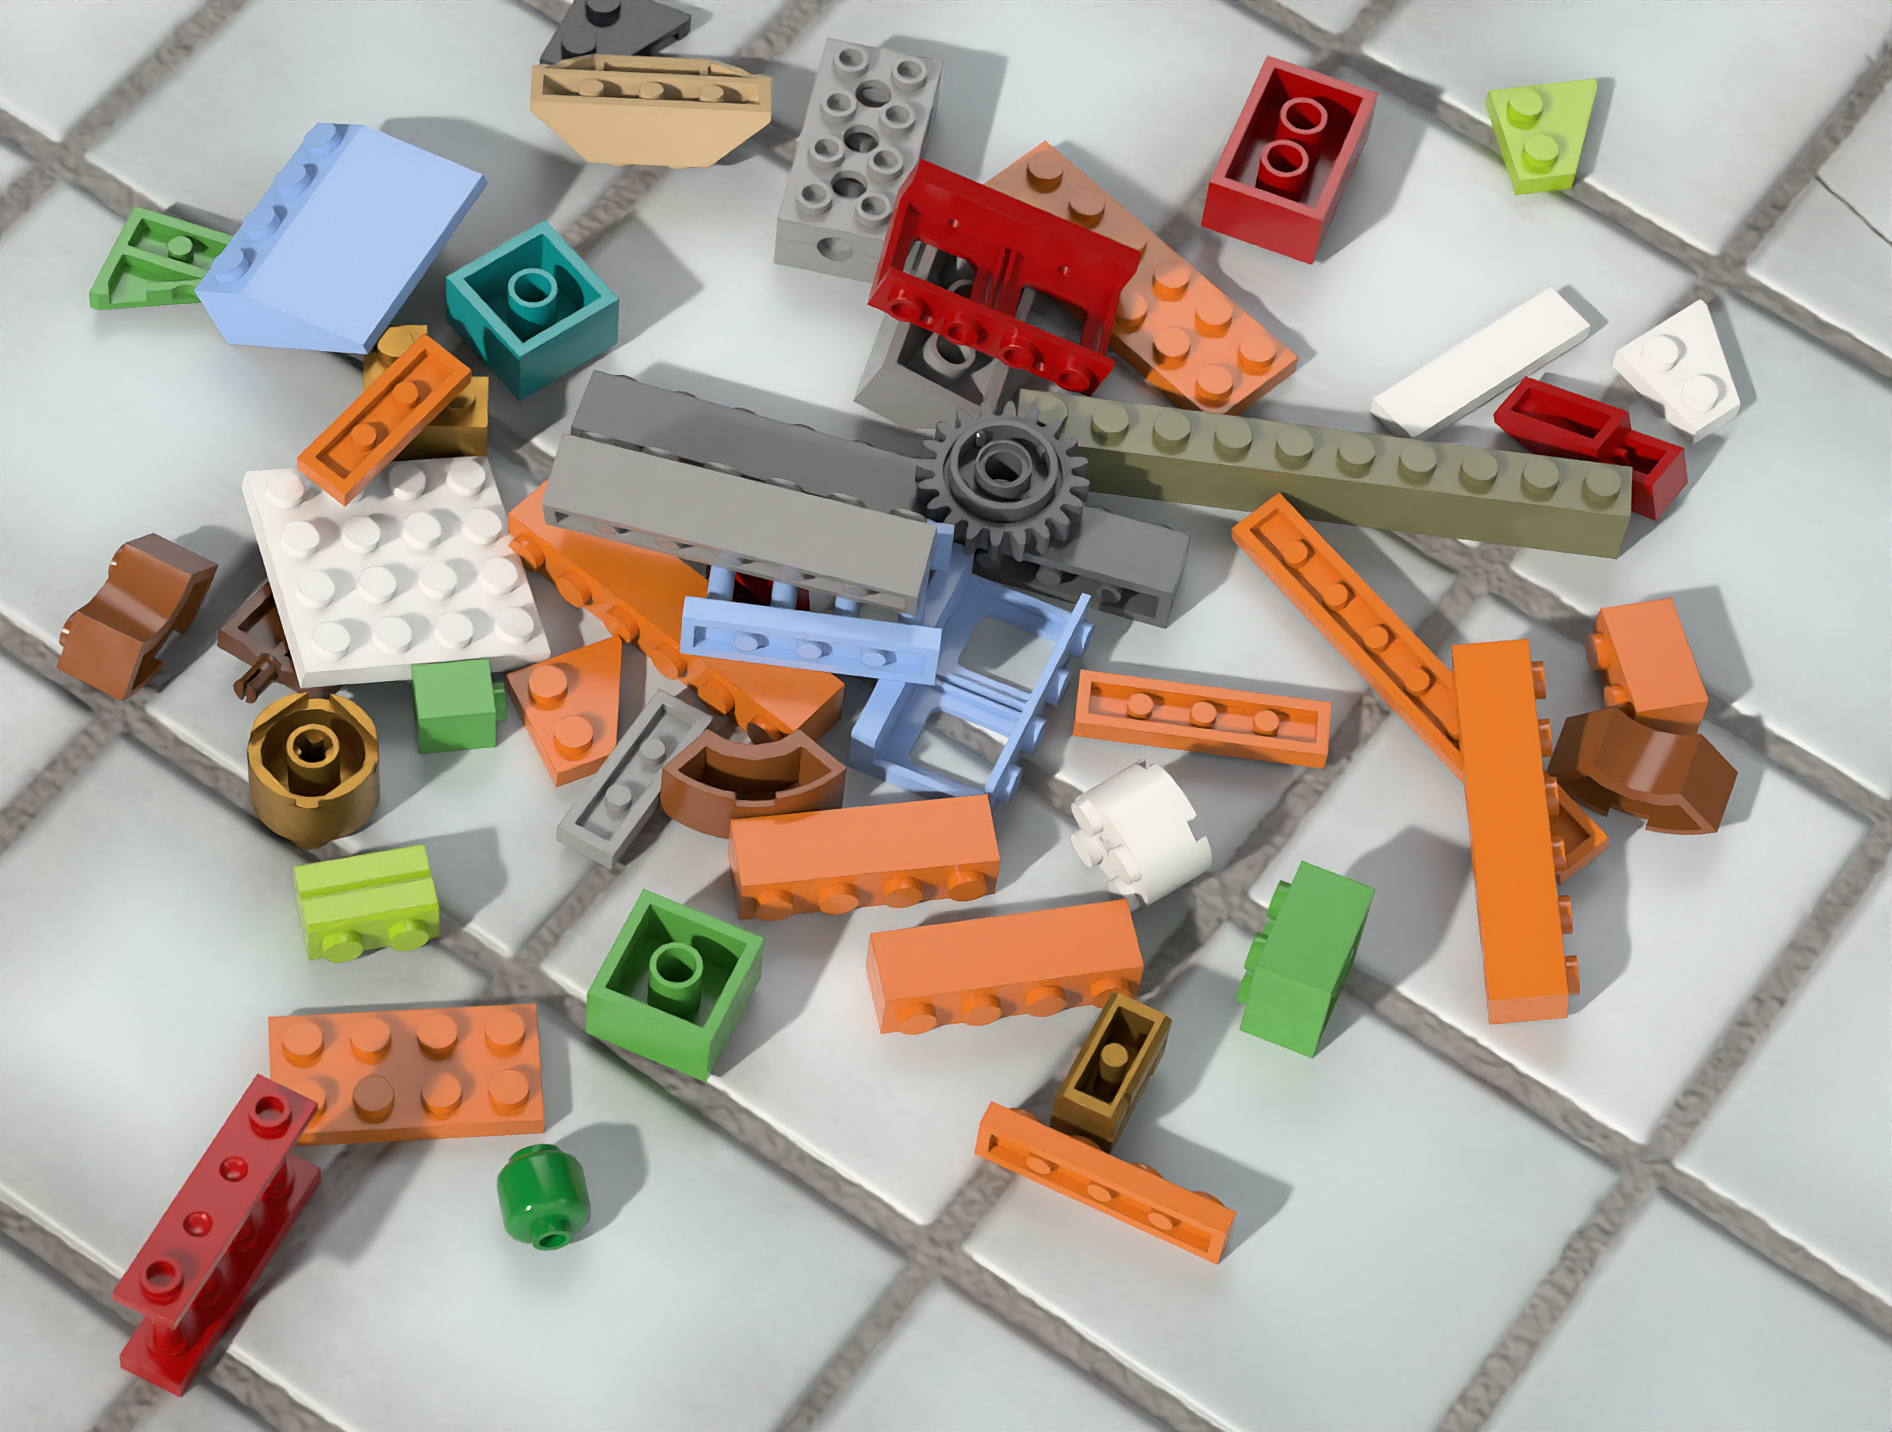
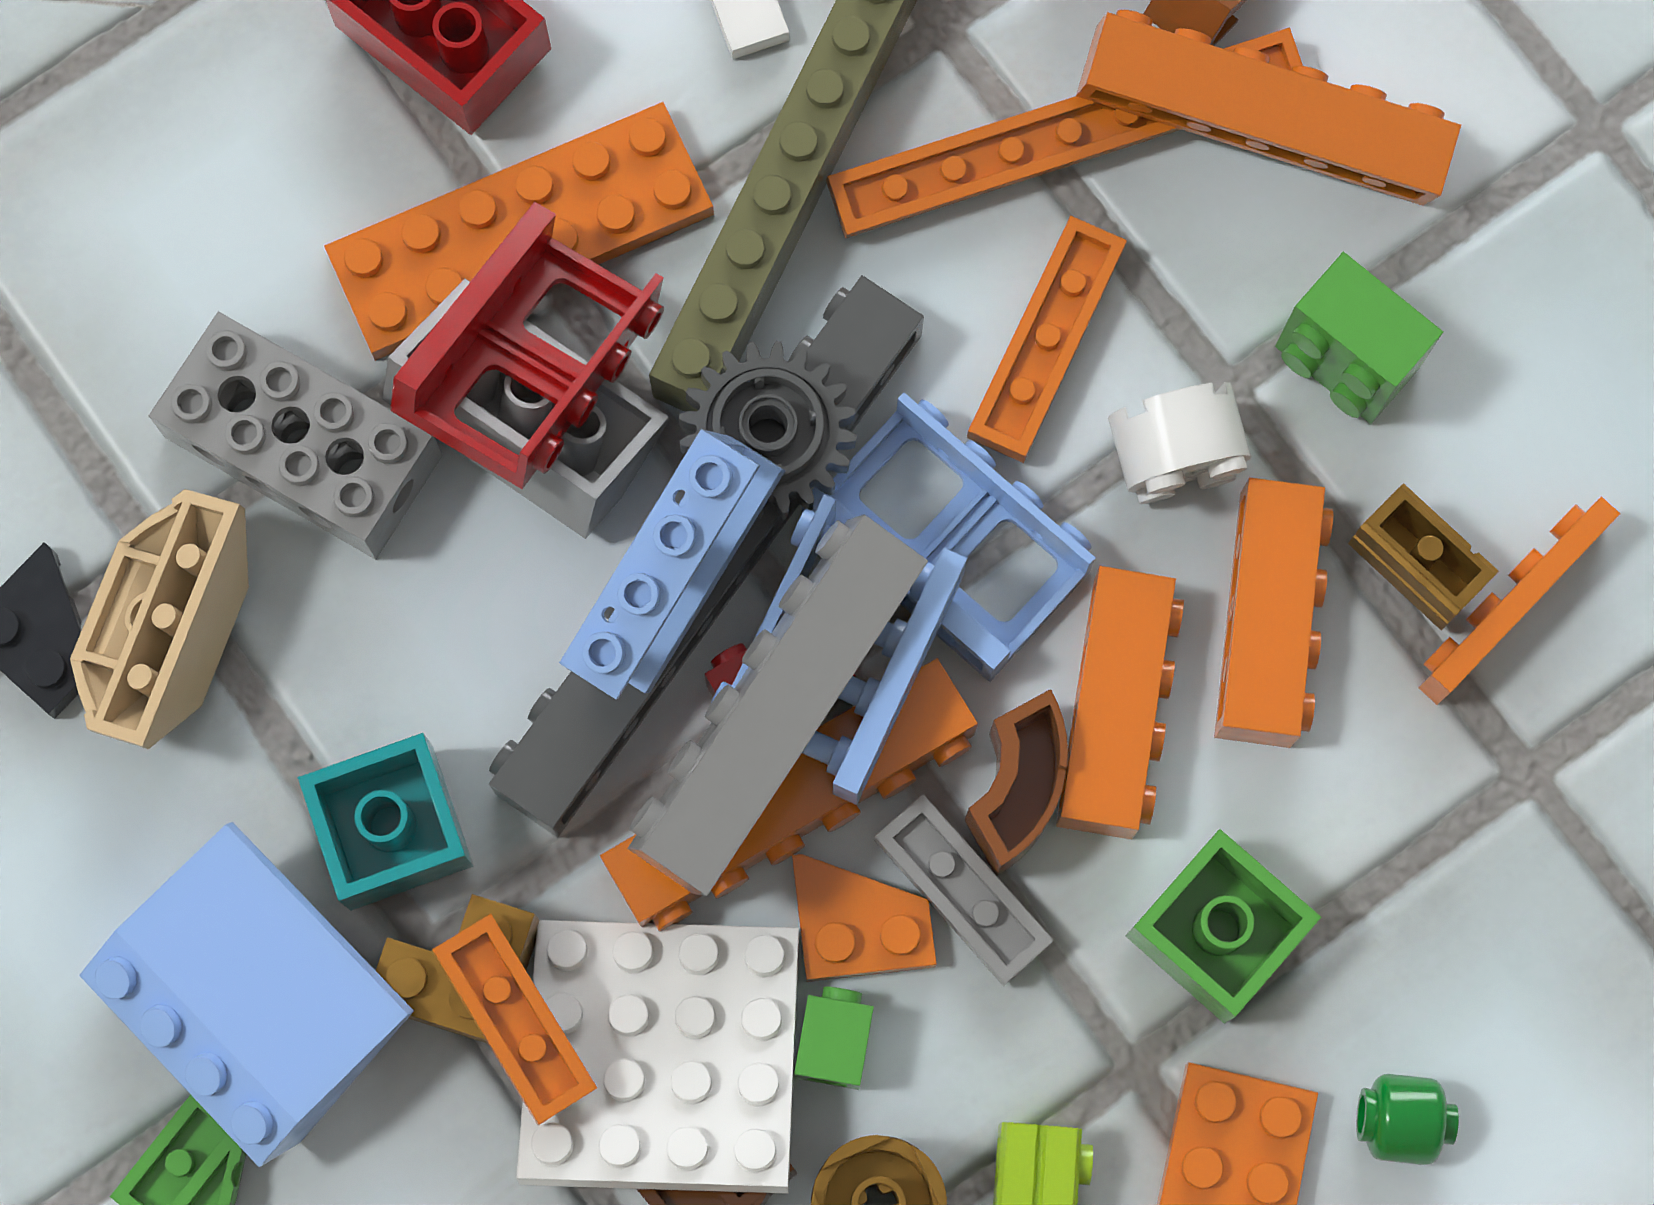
camera: 65 degrees left, 20 degrees up
none -> light blue window [559,429,786,700]

